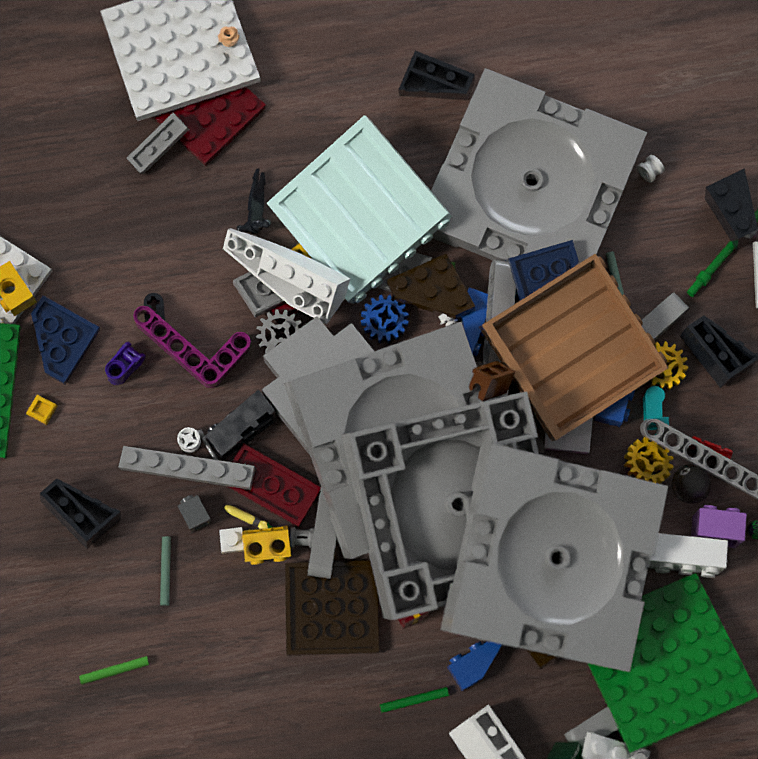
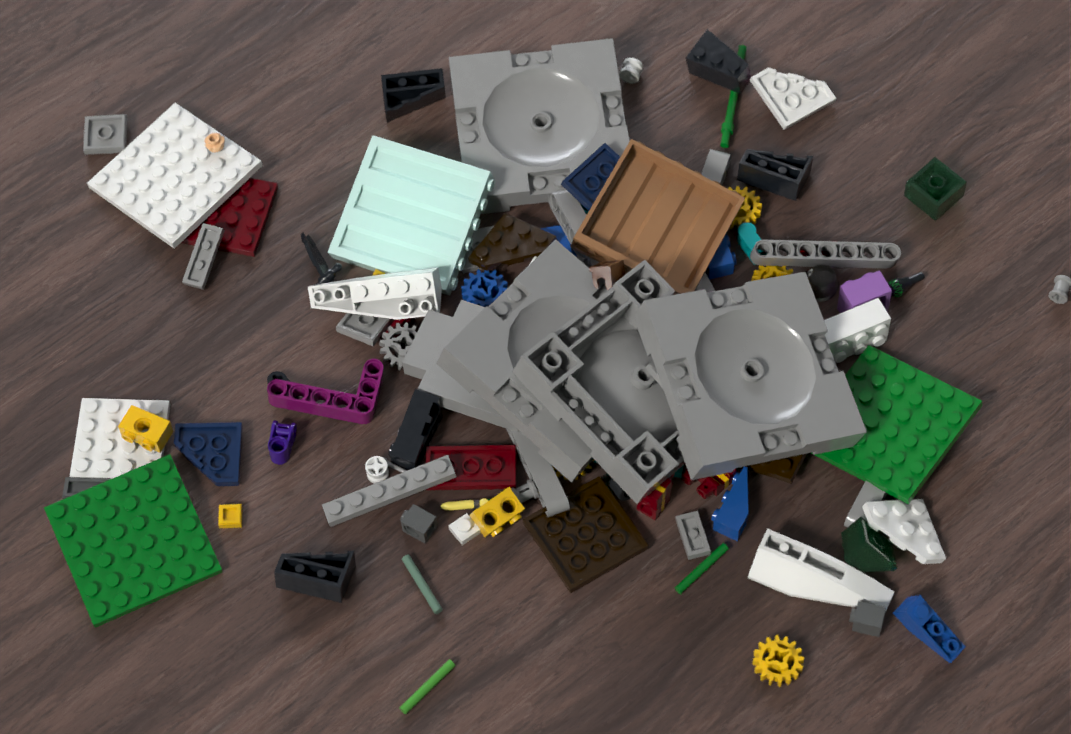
camera: 25 degrees left, 15 degrees down
none -> light grey plate [676,511,711,560]

